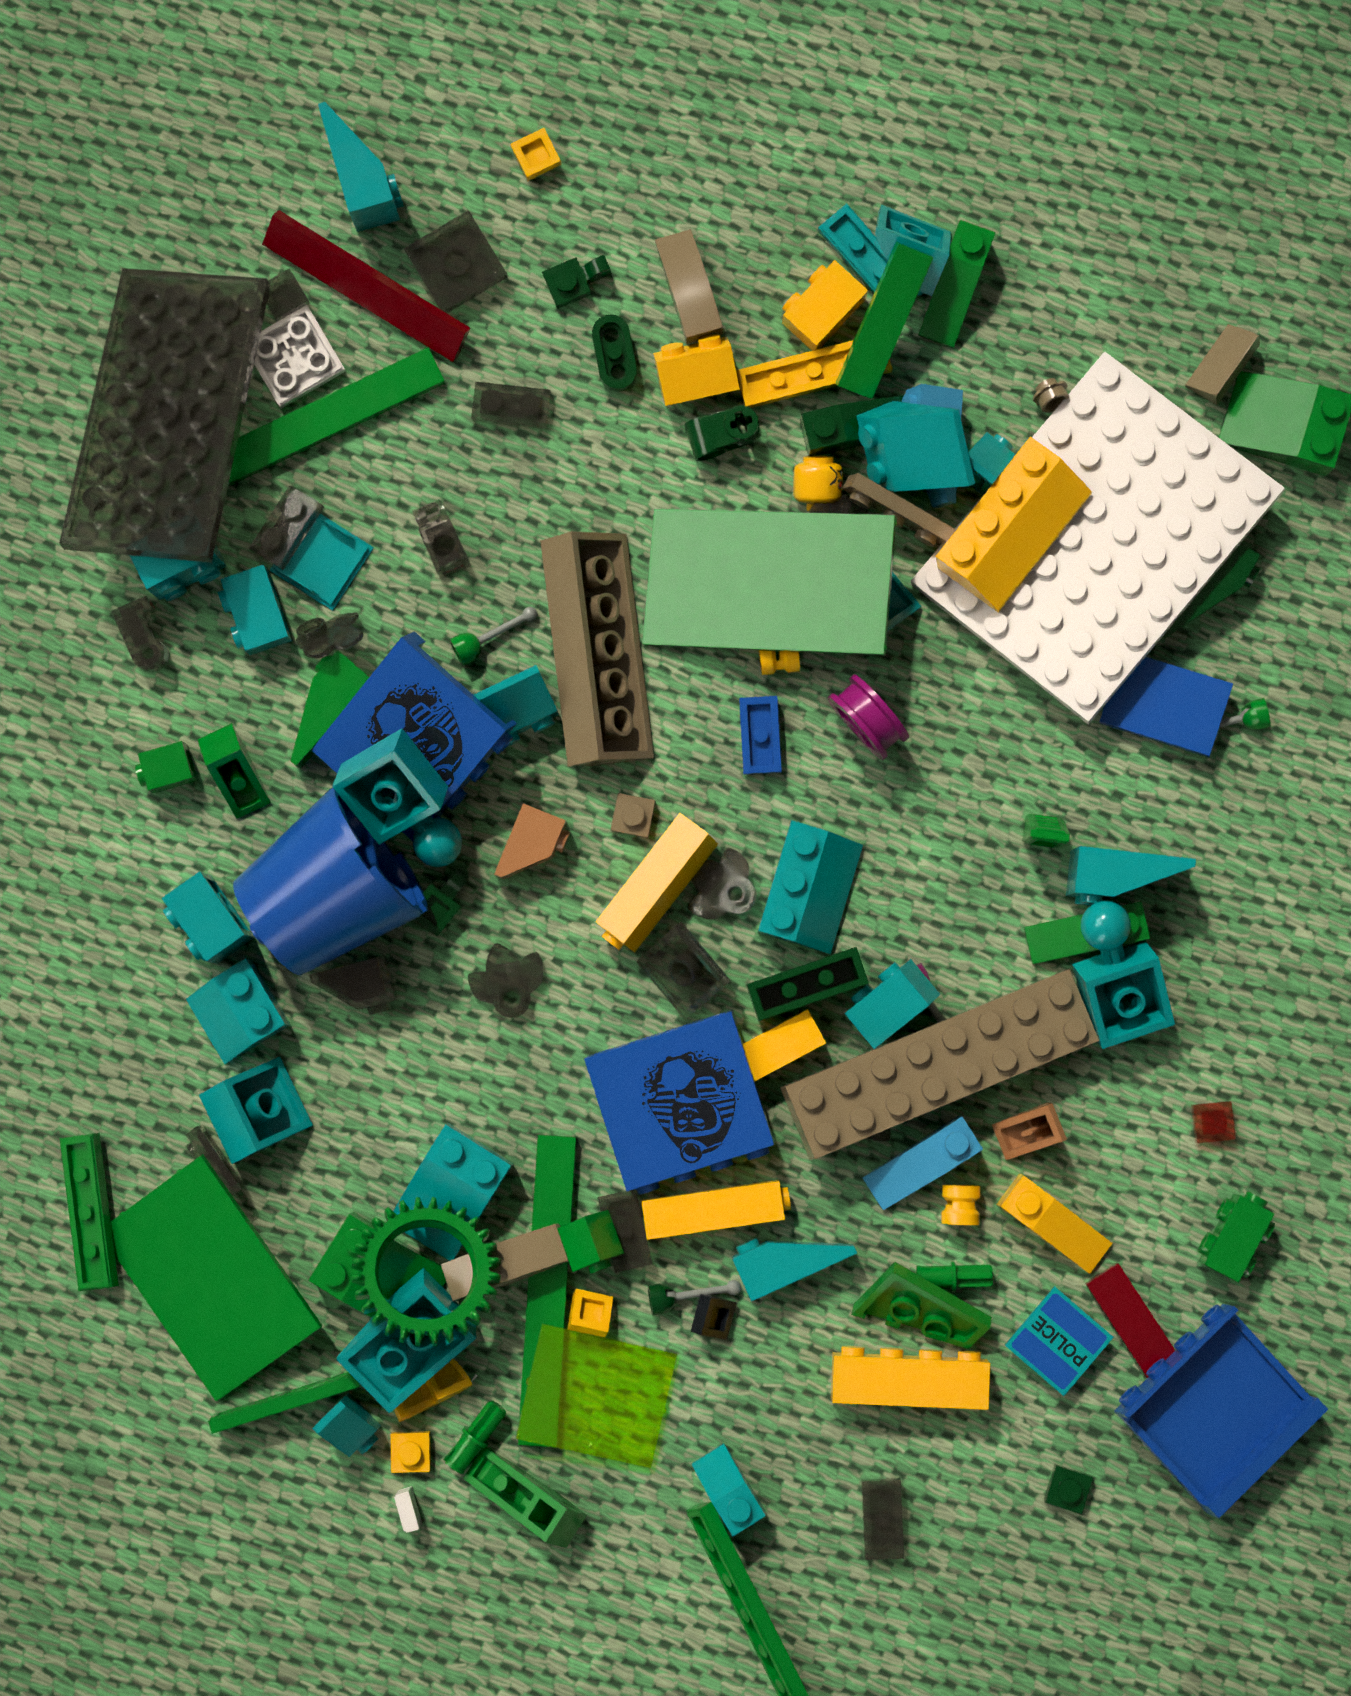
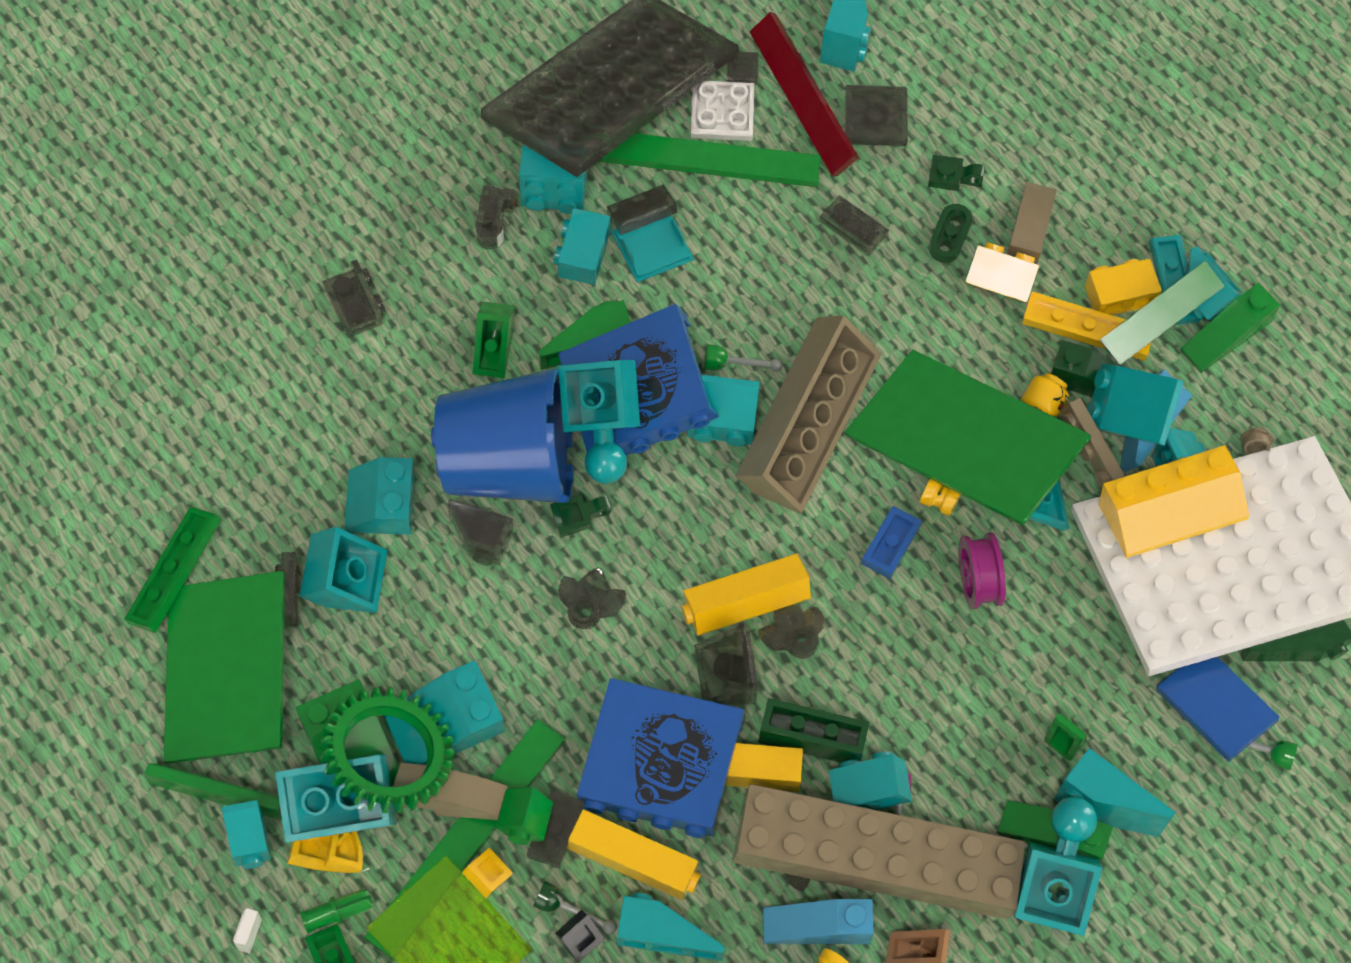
camera: 25 degrees right, 20 degrees down
green brick [135,741,198,793] -> none
teal brick [162,871,255,964] -> none
clear smoke plate [296,612,364,659] -> none
yellow plate [390,1431,431,1473] -> none
clear smoke leg [412,499,471,579] -> none
medium nougat slope [494,803,571,879] -> none
yellow plate [510,128,561,181] -> none
dark tan plate [611,793,655,838] -> none
dark green piece [684,405,759,461] -> none
teal slope [757,820,863,954] -> none
none -> clear smoke bracket [322,259,385,338]

